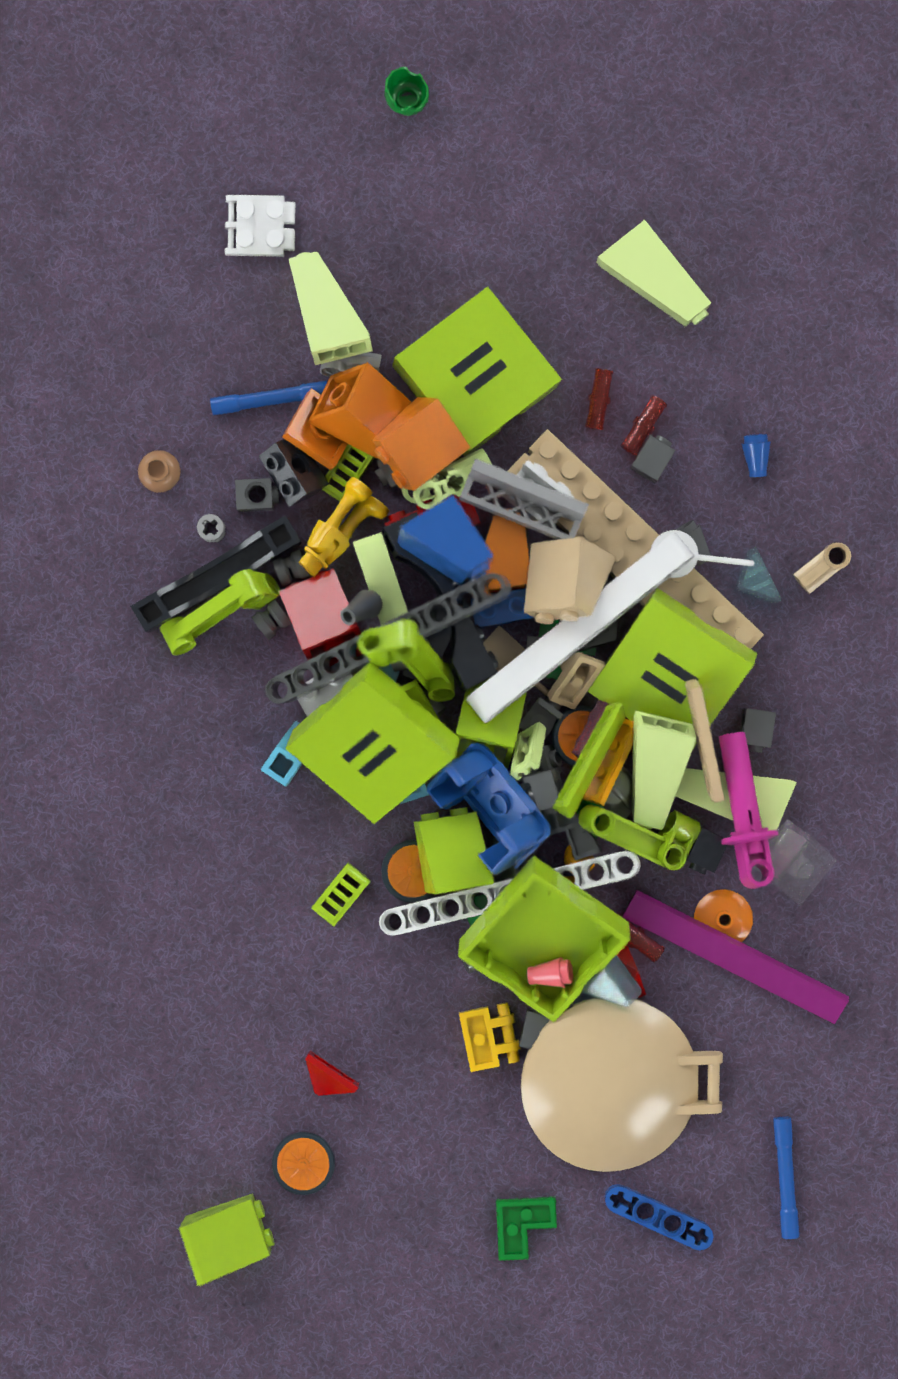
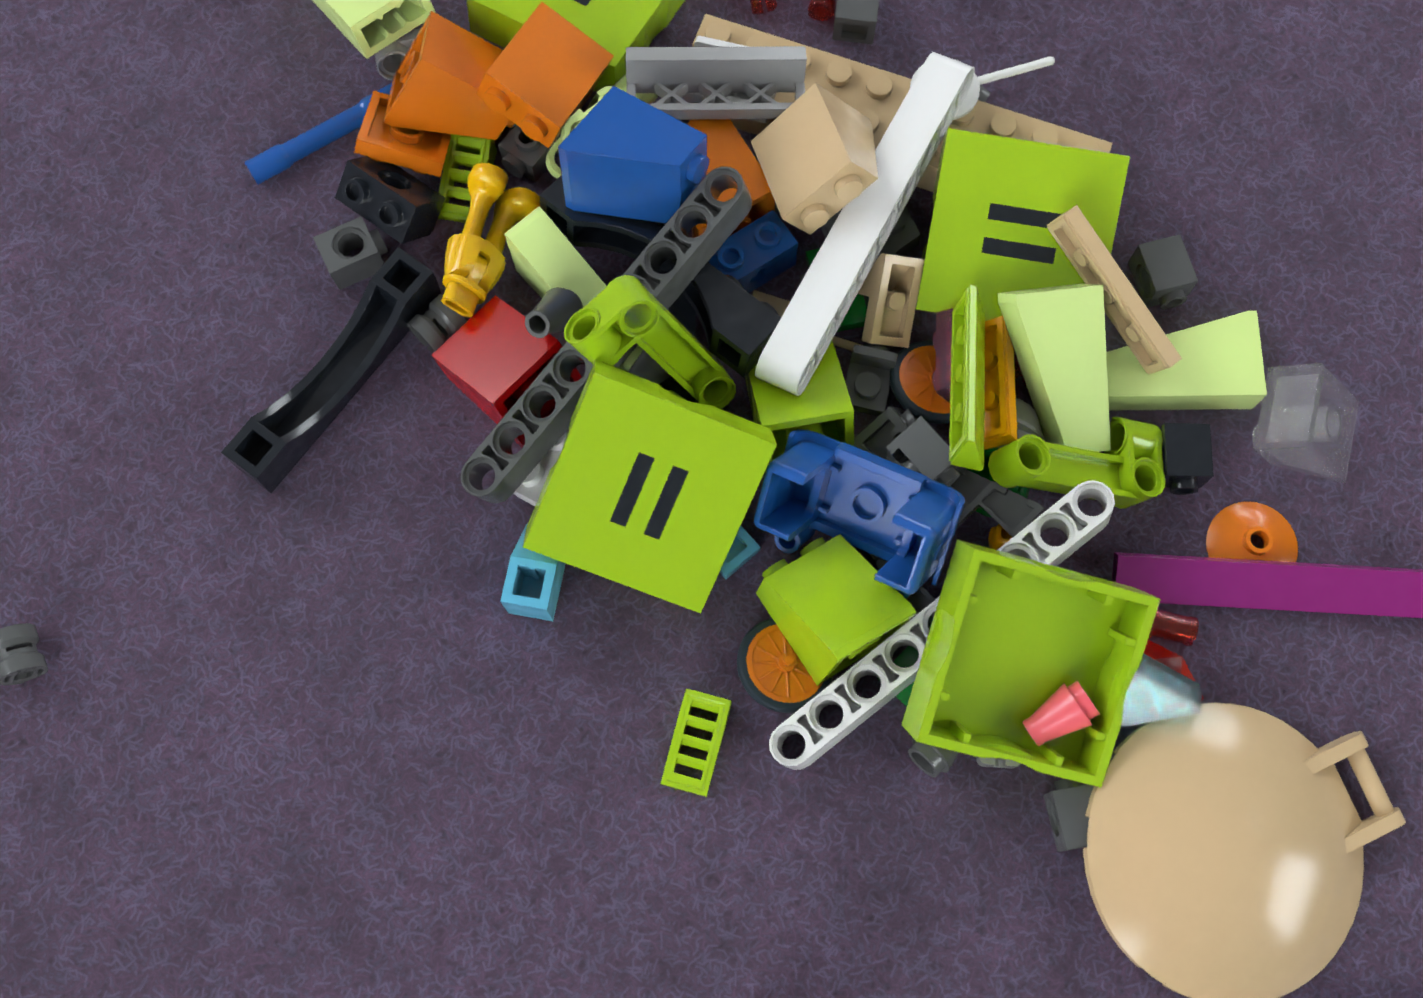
camera: 20 degrees left, 15 degrees down
medium nougat piece [138,450,180,493] -> none
lime piece [160,569,281,656] -> none
light grey bush [197,514,226,542] -> none
dark grey wheel [251,600,292,640] -> none
yellow plate [459,1002,521,1072] -> none
yellowish green tile [510,722,546,781] -> none
dark pink piece [719,732,779,889] -> none
clear light blue slope [733,547,782,604] -> none
tan piece [793,542,851,594] -> none

